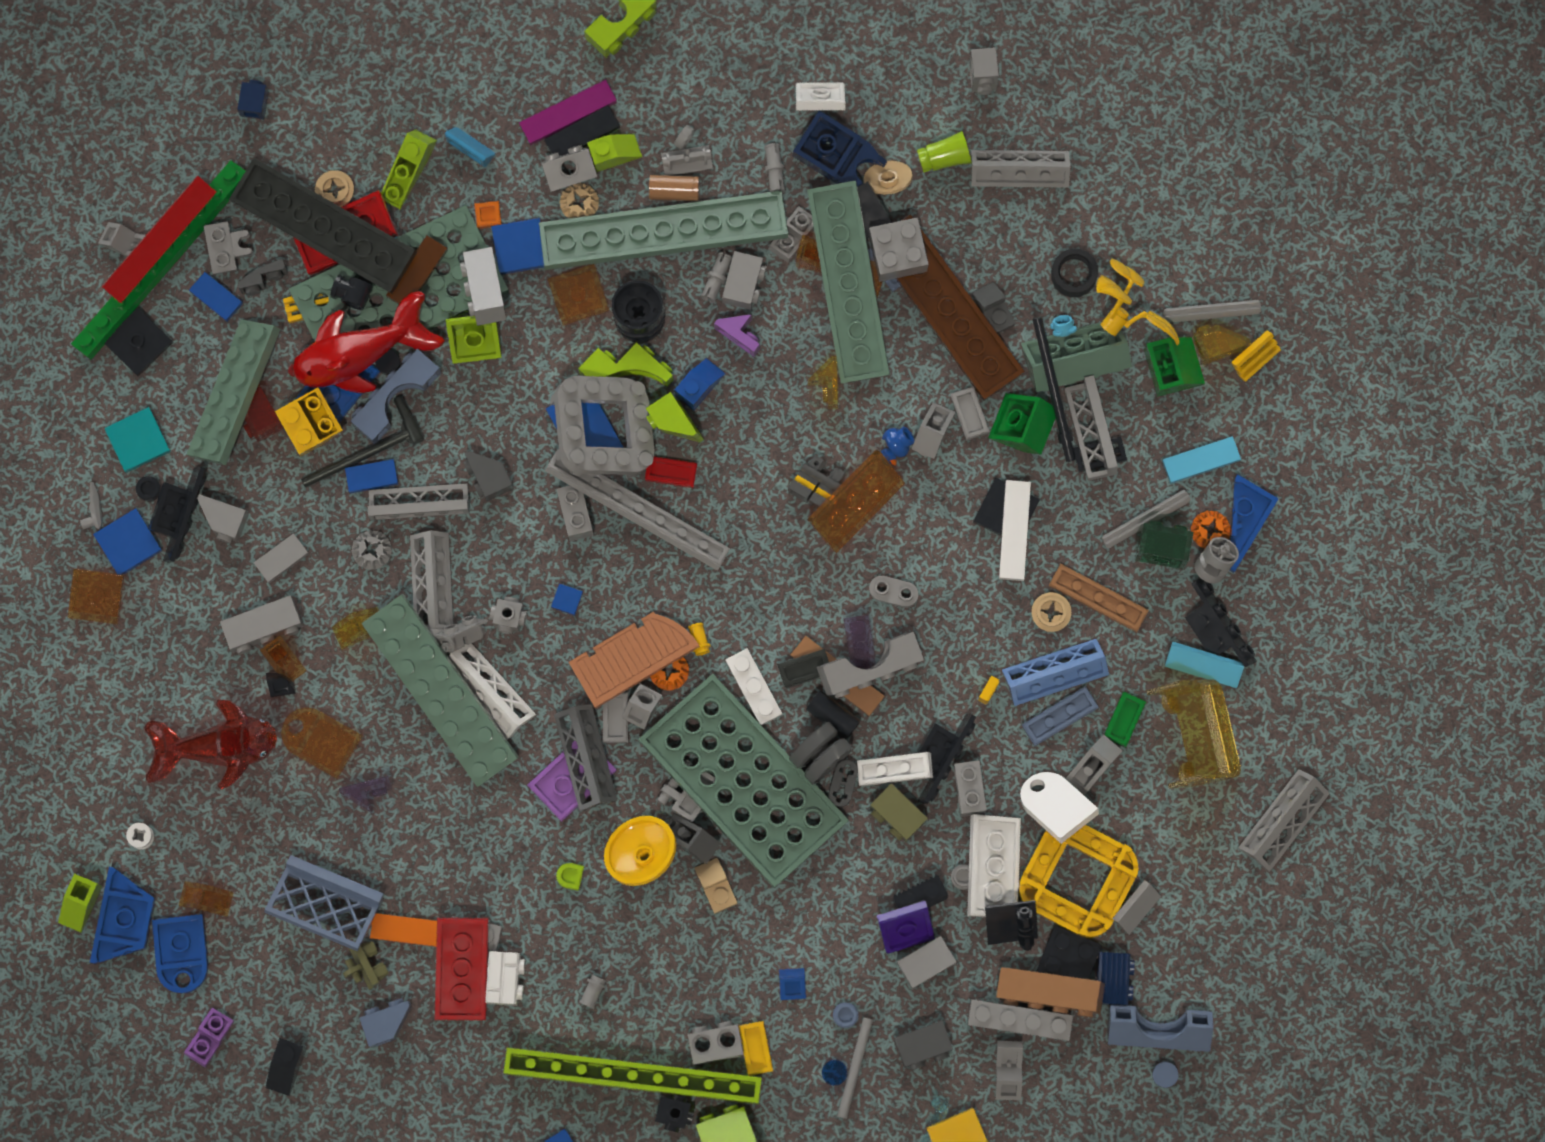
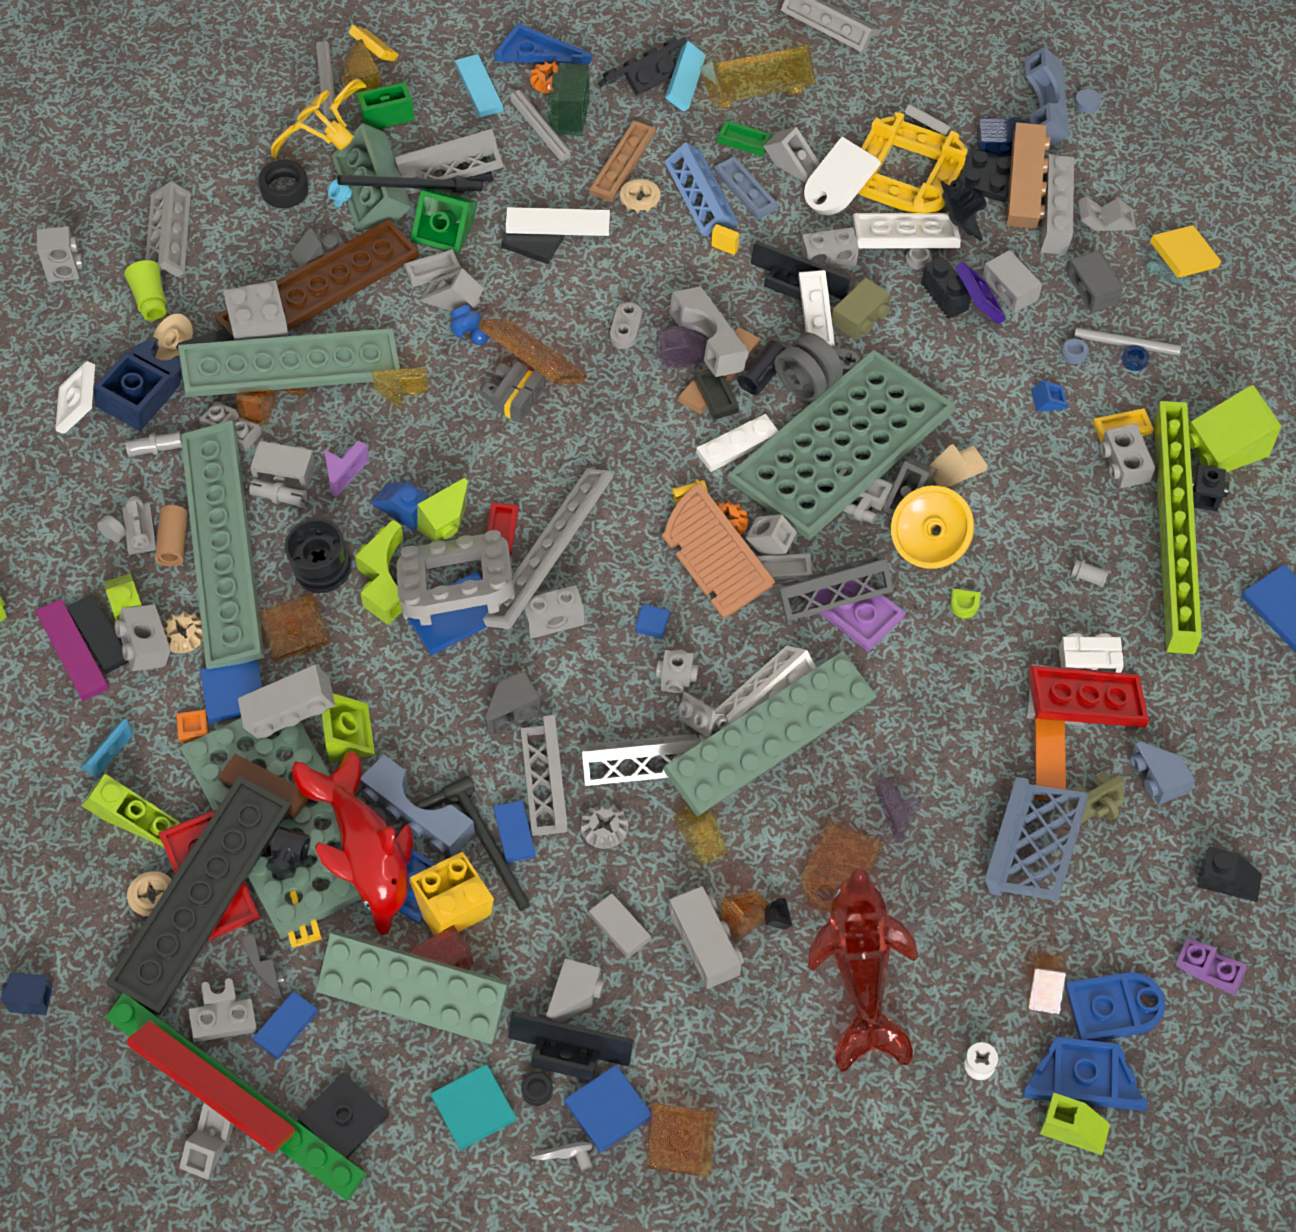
camera: 95 degrees left, 20 degrees down
light grey wheel [1194,537,1239,584] -> none

